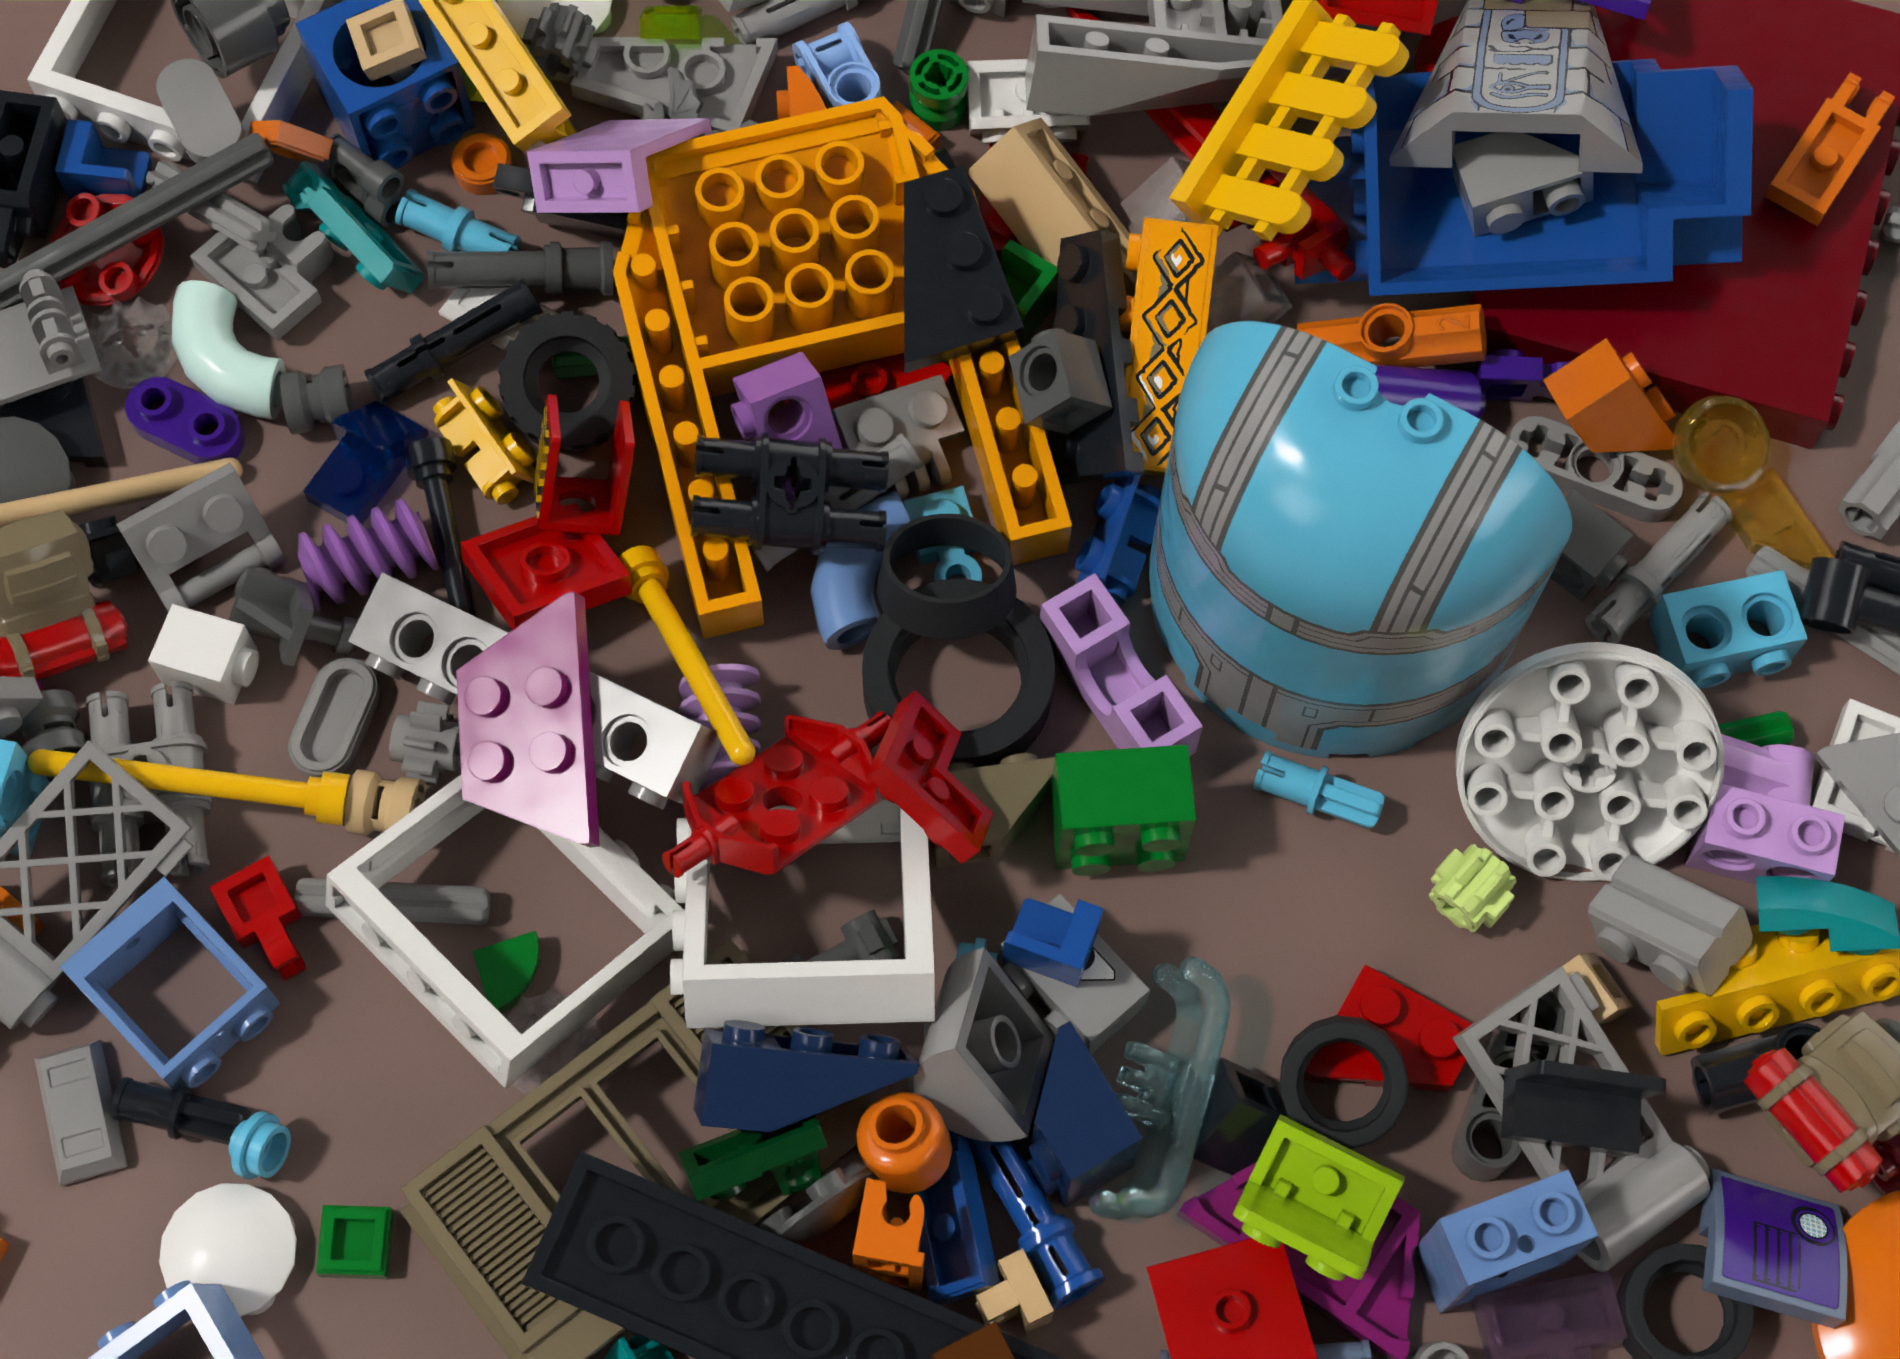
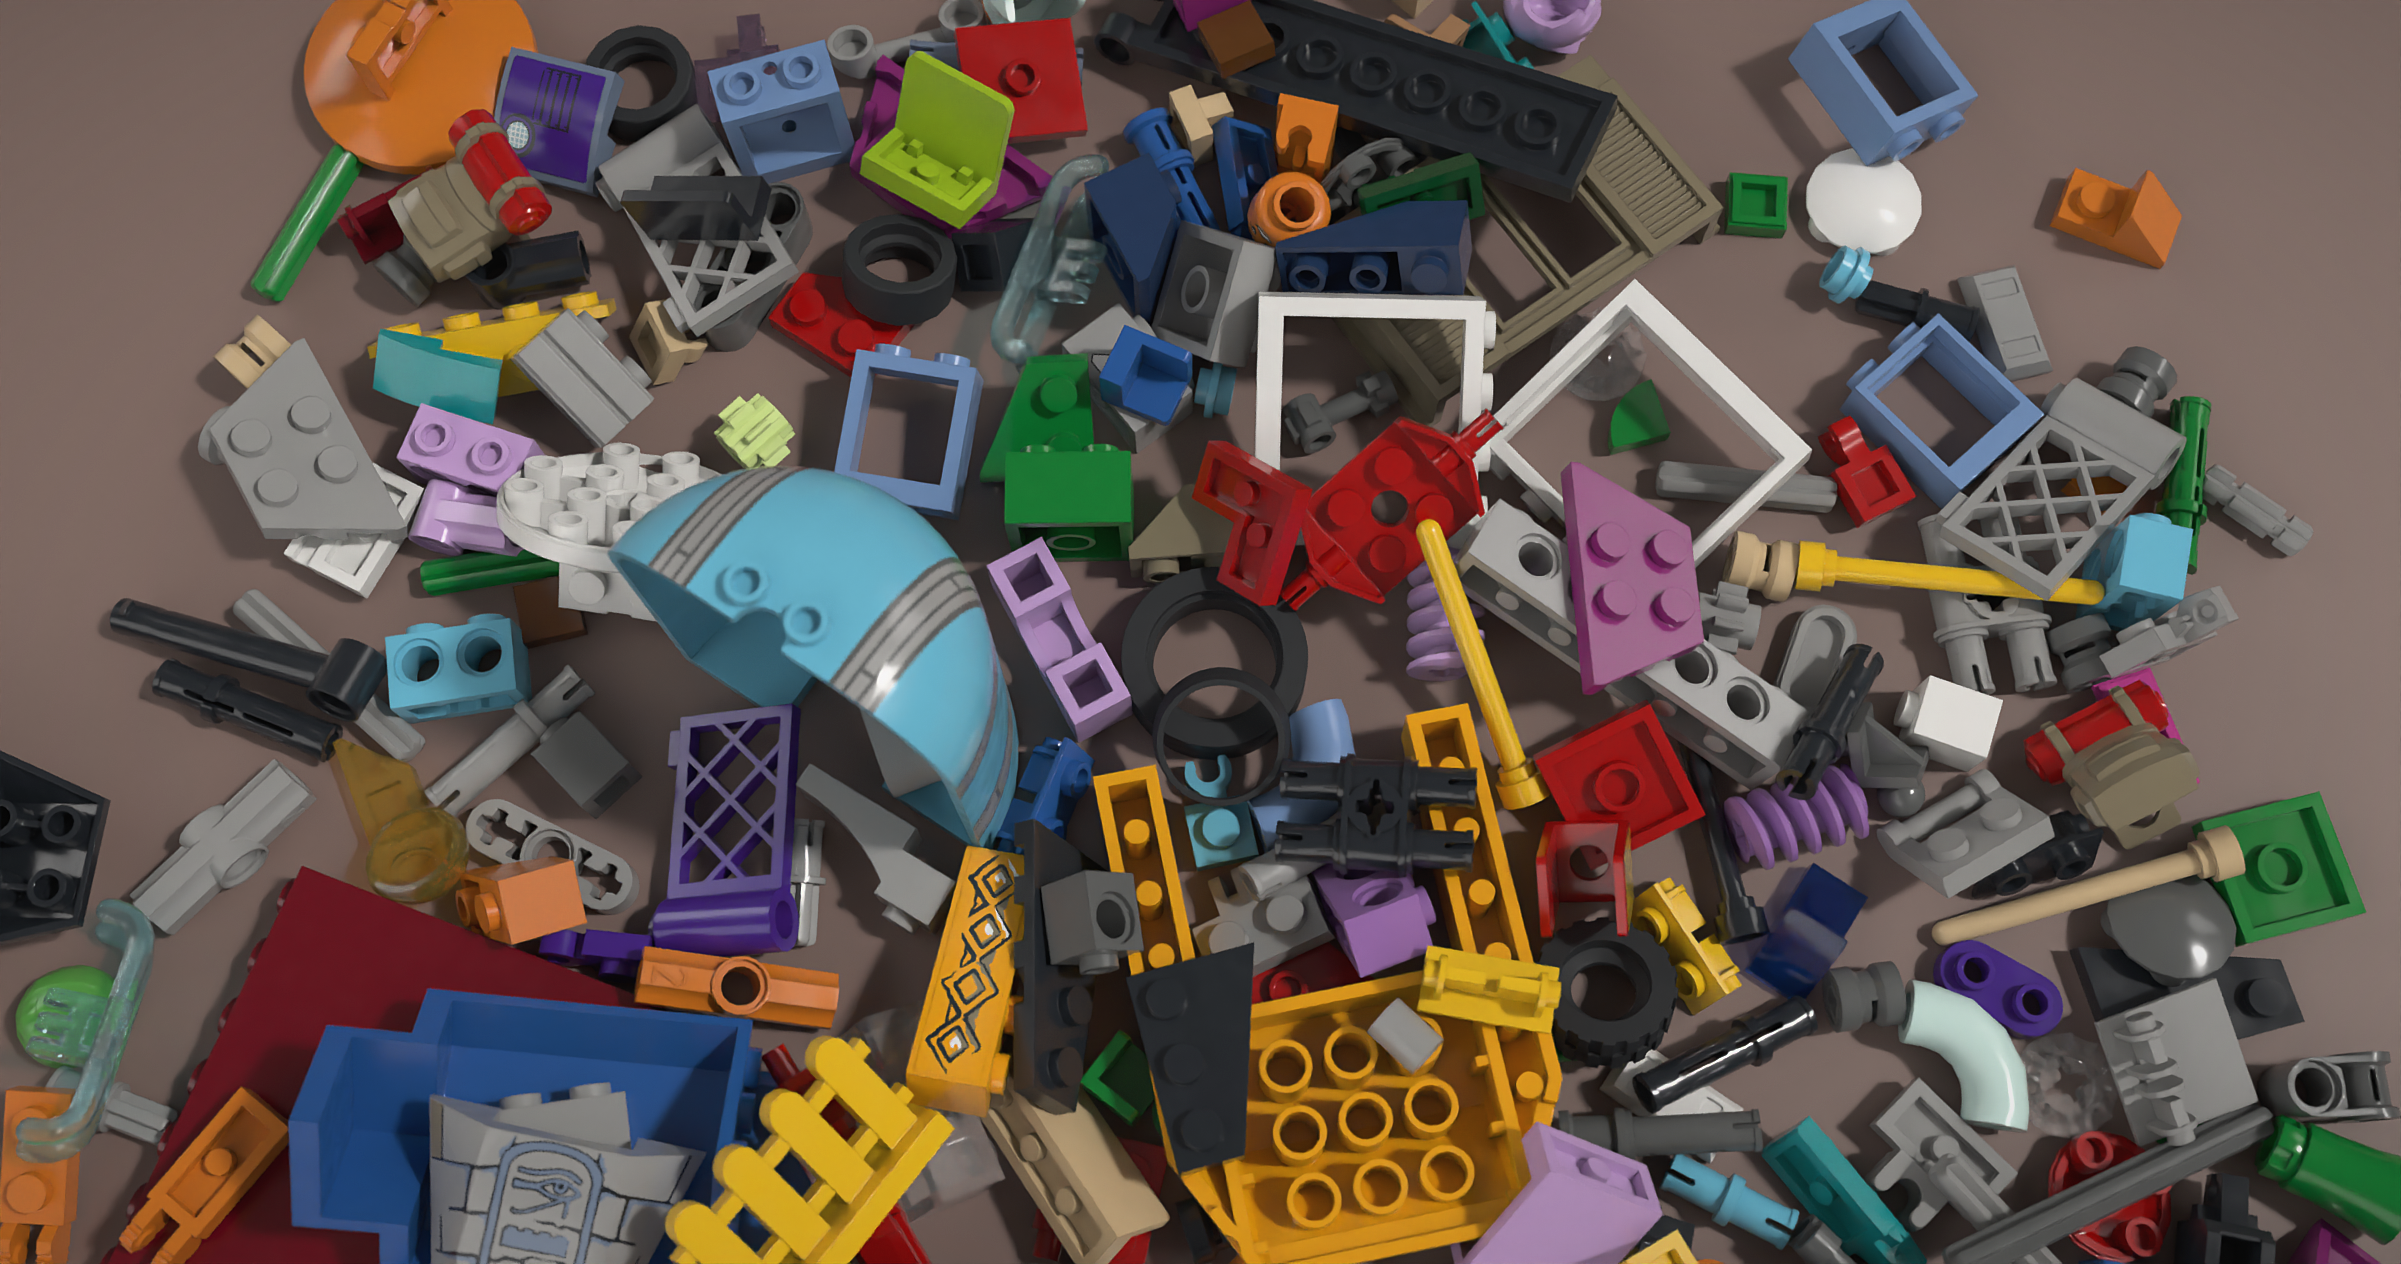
camera: 175 degrees left, 5 degrees up
none -> medium blue window [834,344,984,520]
none -> green wing [980,353,1094,483]
none -> light grey hinge [1367,998,1444,1074]
none -> yellow hinge [1417,945,1561,1035]
none -> black pin [1776,643,1884,800]

